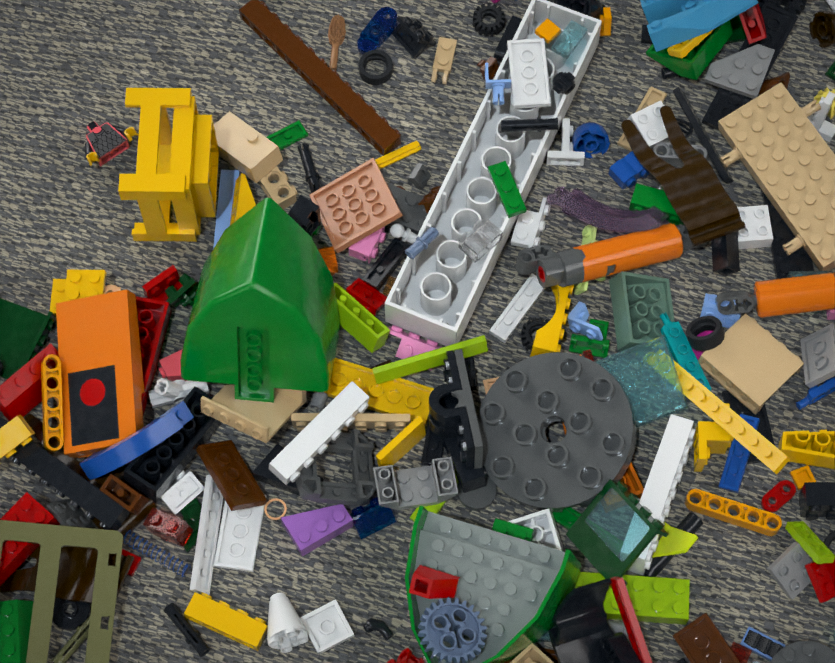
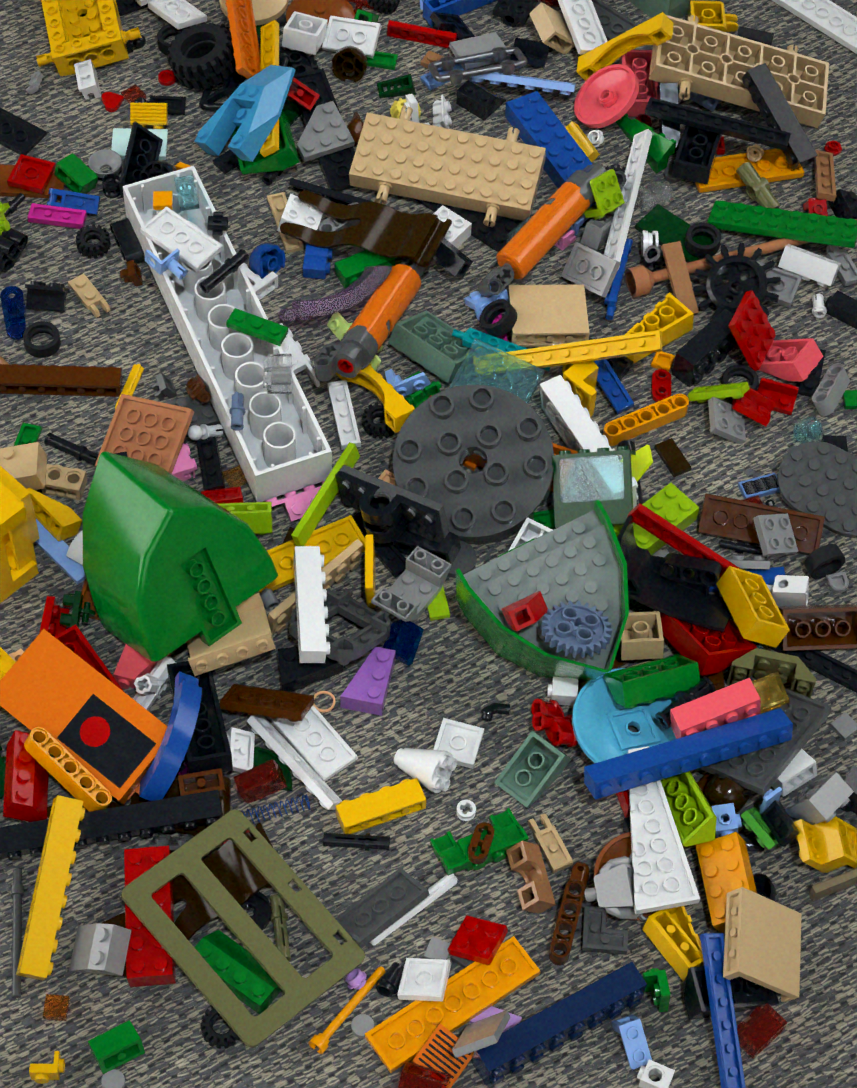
camera: 50 degrees left, 10 degrees down
none -> dark brown tile [654,438,691,477]

